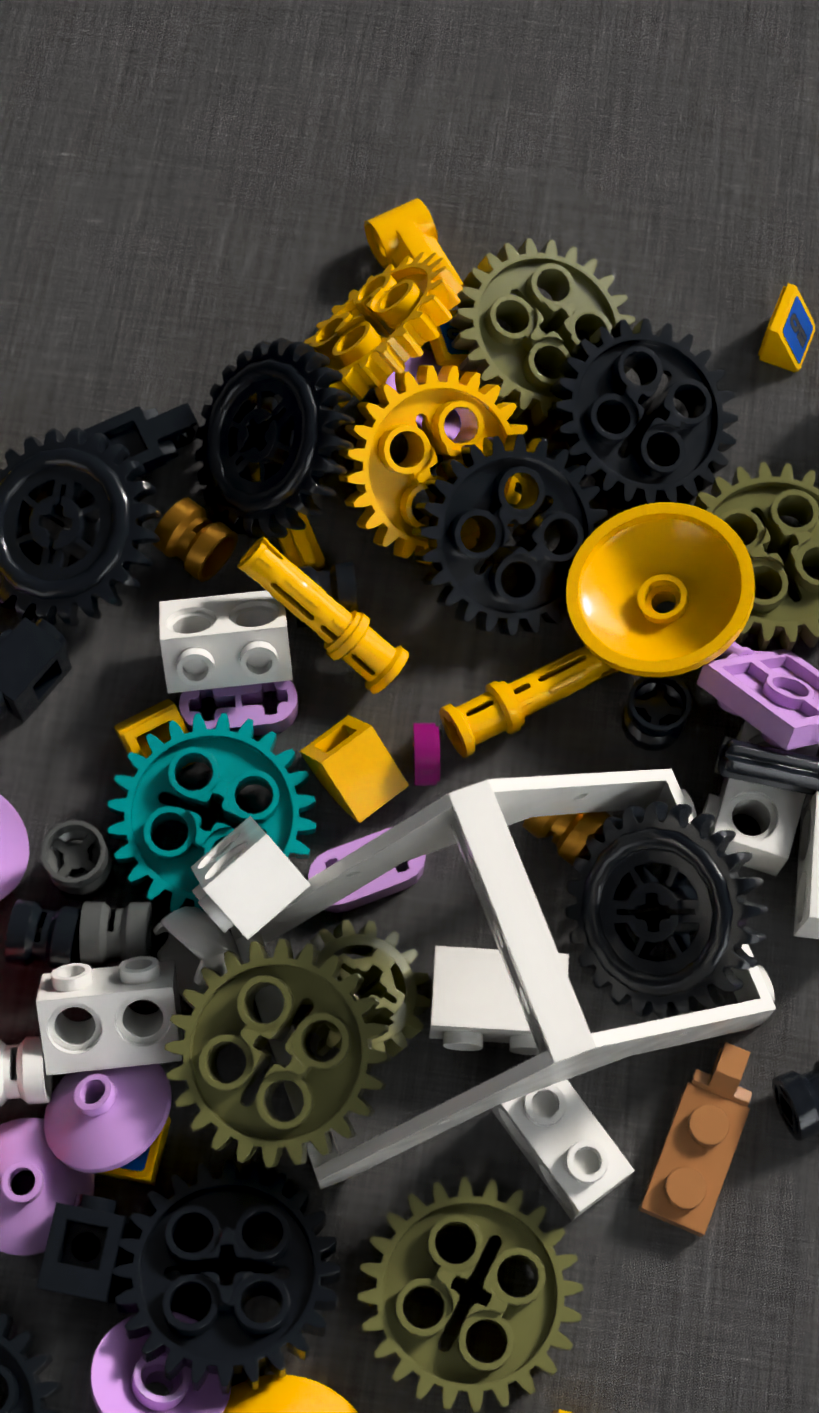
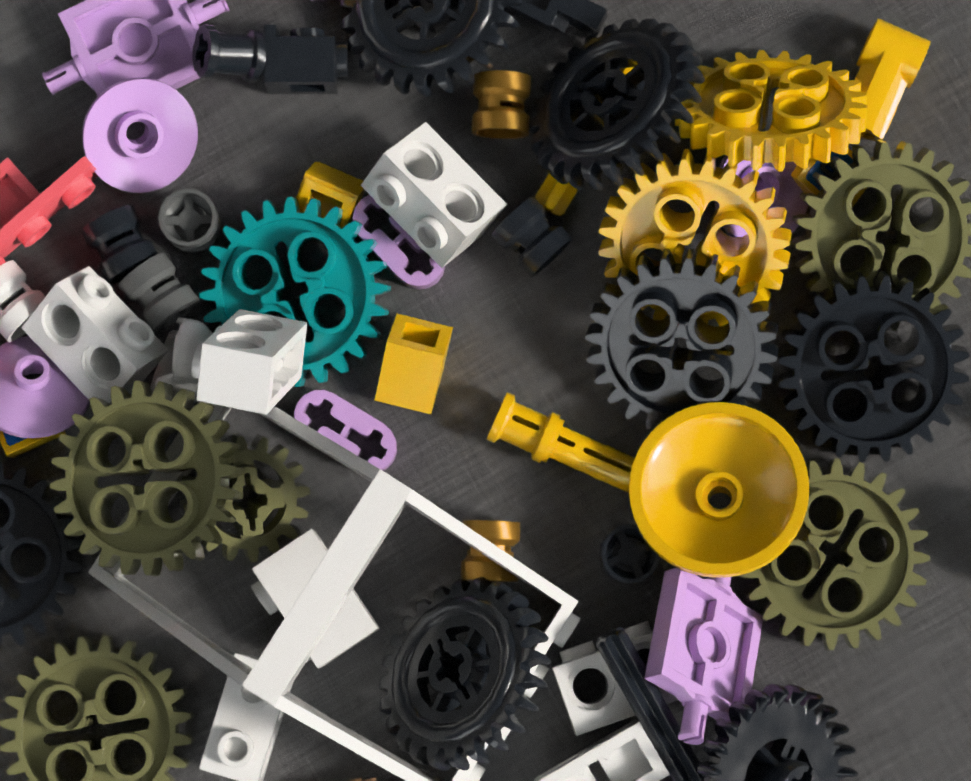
camera: 55 degrees right, 15 degrees up
yellow pin [237,536,409,694] -> none
magenta tile [413,722,440,786] -> none

